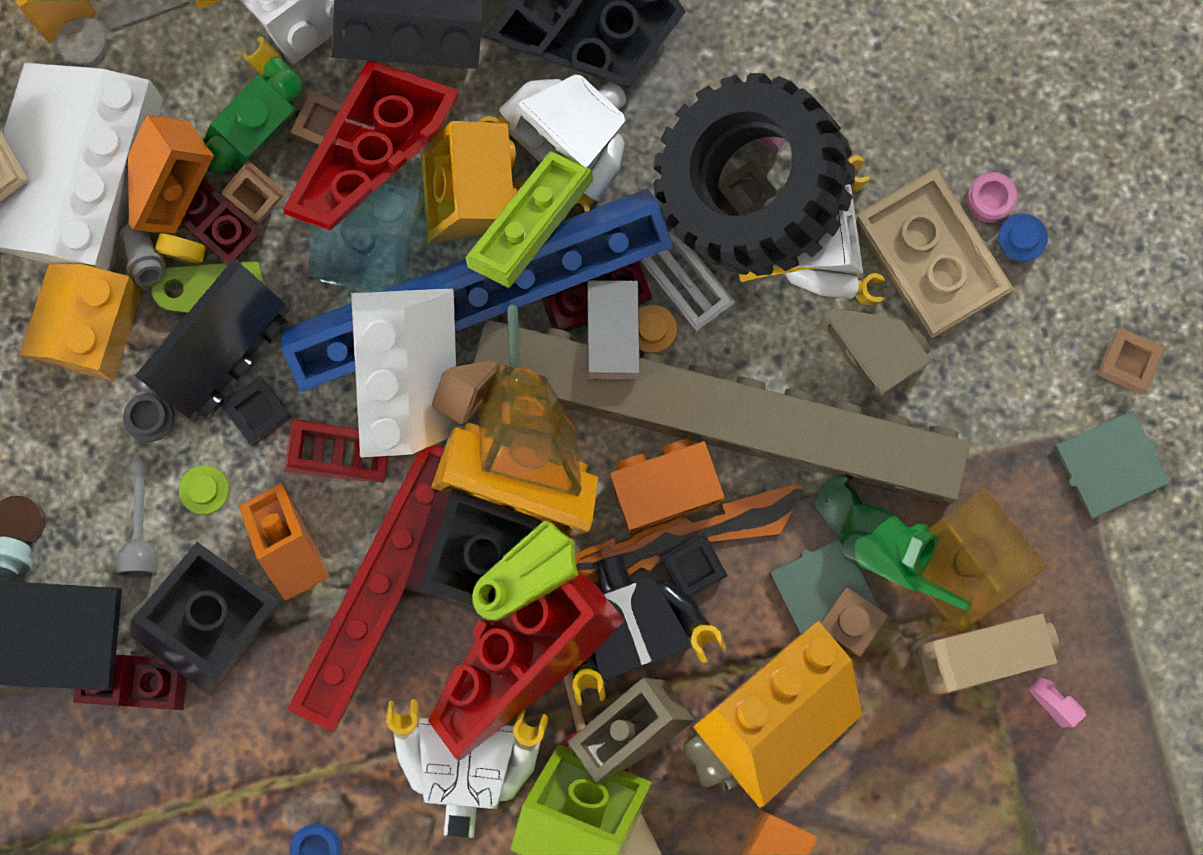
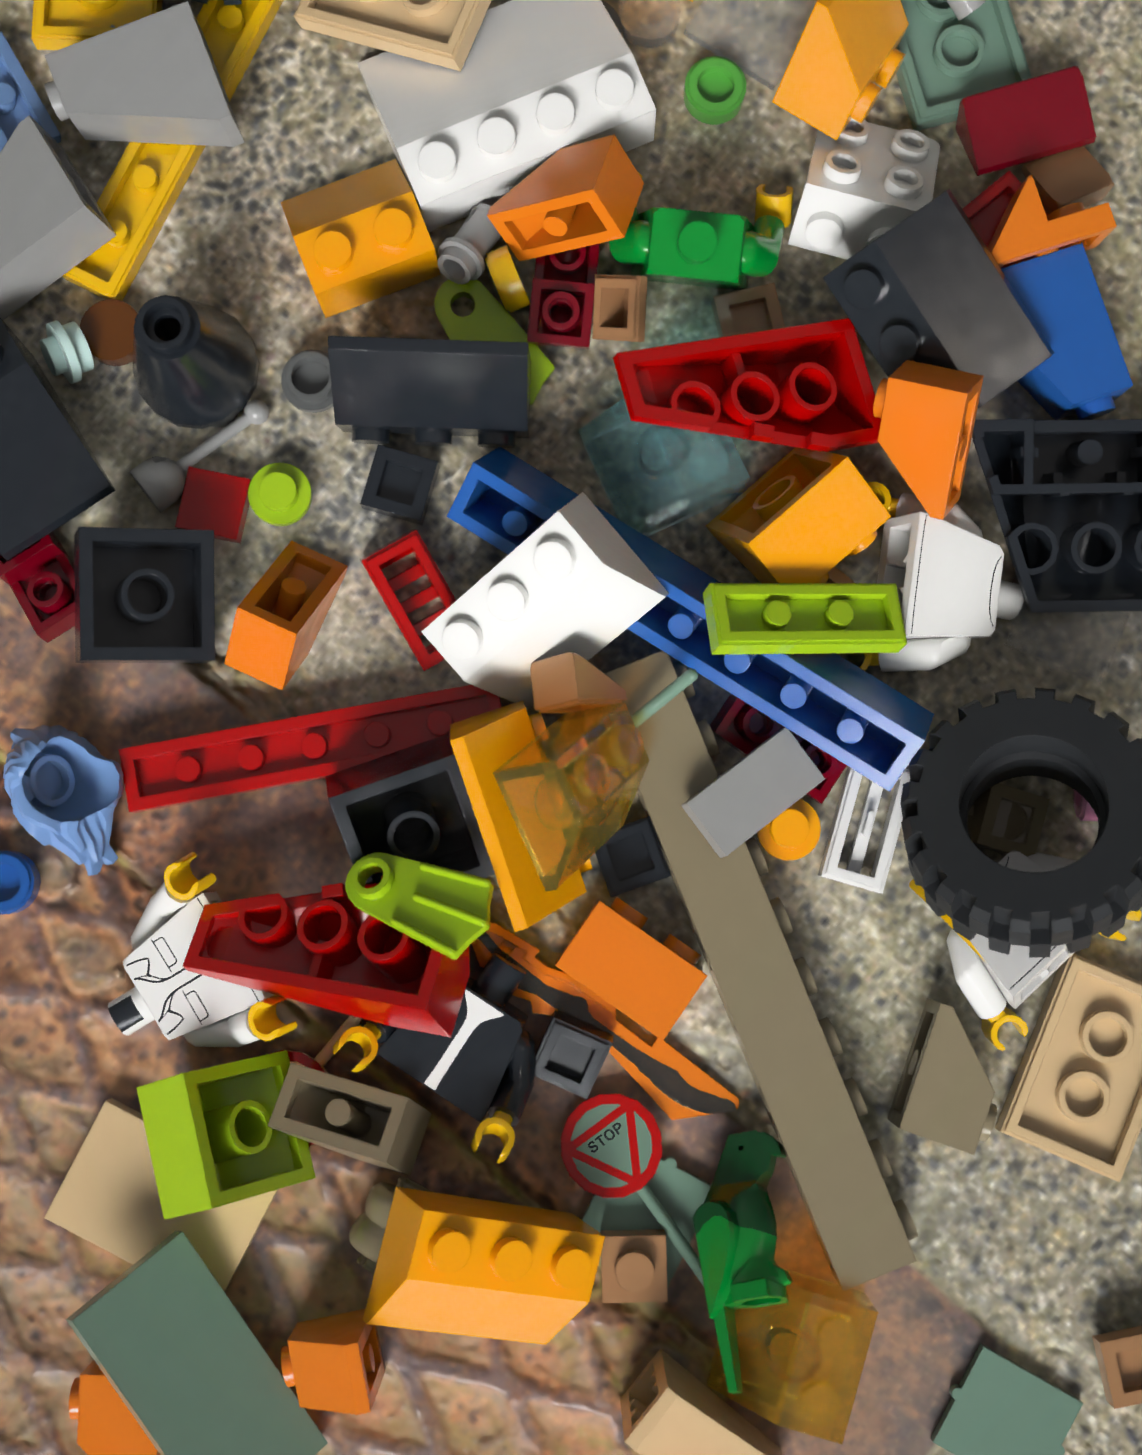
camera: 50 degrees right, 5 degrees up
none -> medium blue hair [3,725,124,876]
none -> black cone [133,295,259,429]
none -> red tile [175,466,251,544]
none -> piece [561,1093,704,1287]
none -> black tile [590,816,671,897]
none -> bright green tile [683,56,746,125]
none -> orange slope [873,360,984,520]

